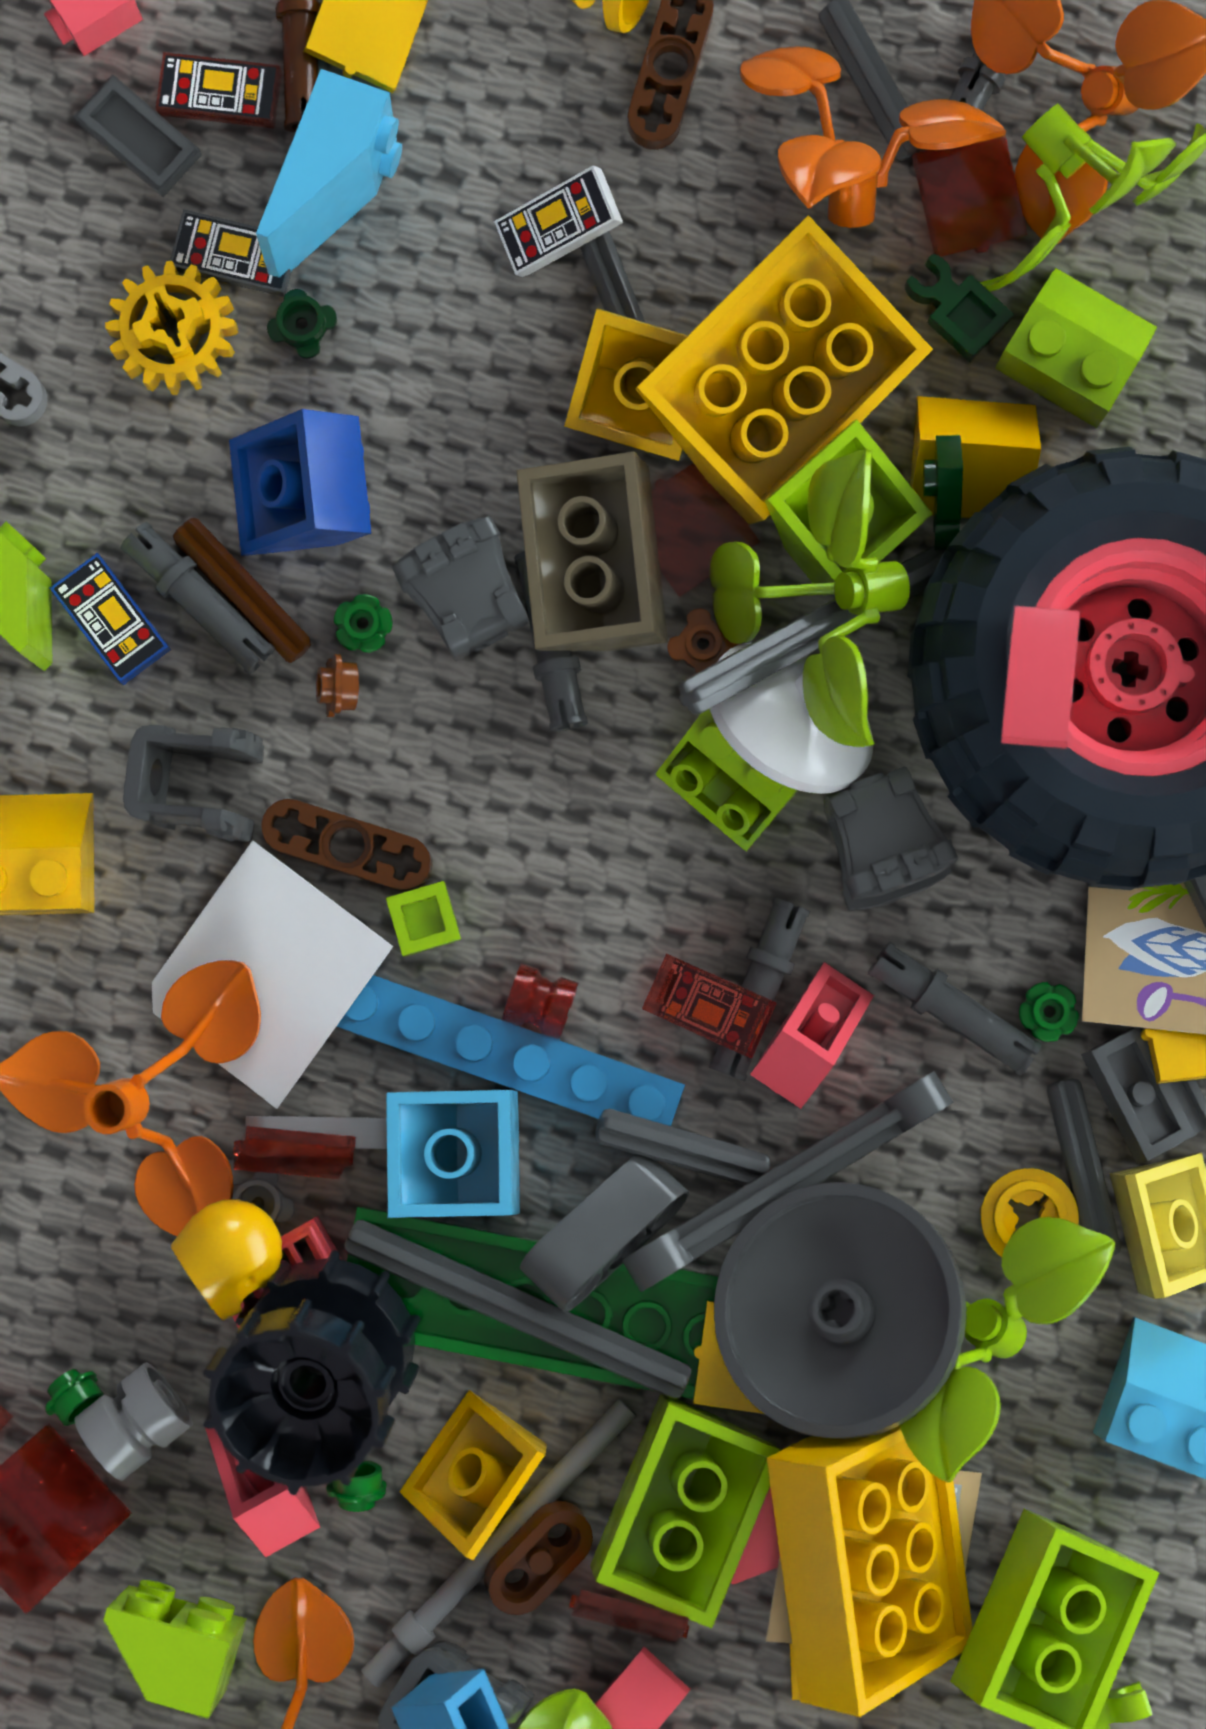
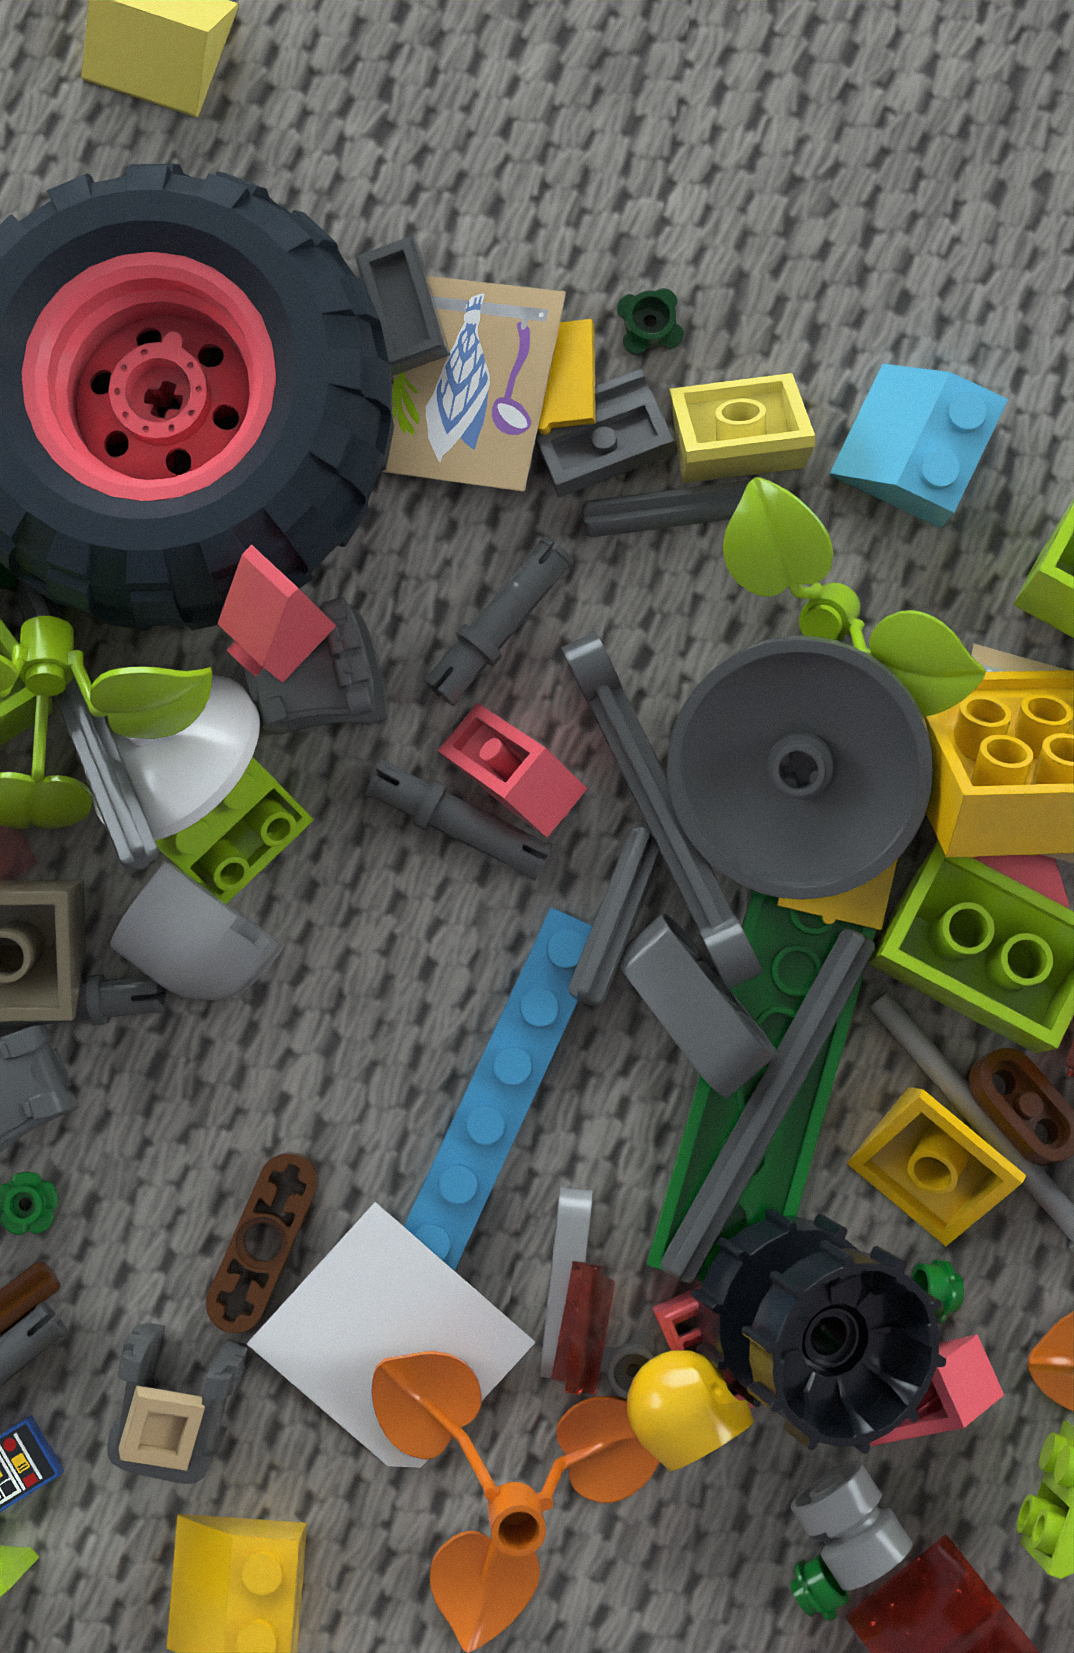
camera: 85 degrees left, 0 degrees up
dark orange plate [316,654,359,717] -> none
lime plate [386,881,462,957] -> none
medium azure slope [386,1090,520,1218] -> none
clear red wheel [502,963,579,1040] -> none
clear red tile [642,954,777,1058] -> none
dark orange plate [667,608,738,673] -> none
yellow gear [979,1168,1079,1257] -> none
coral slope [1001,606,1080,749] -> none
green plate [1019,982,1079,1042] -> none
none -> light grey brick [110,861,285,1001]
none -> tan plate [118,1386,205,1471]
none -> coral slope [217,545,336,683]

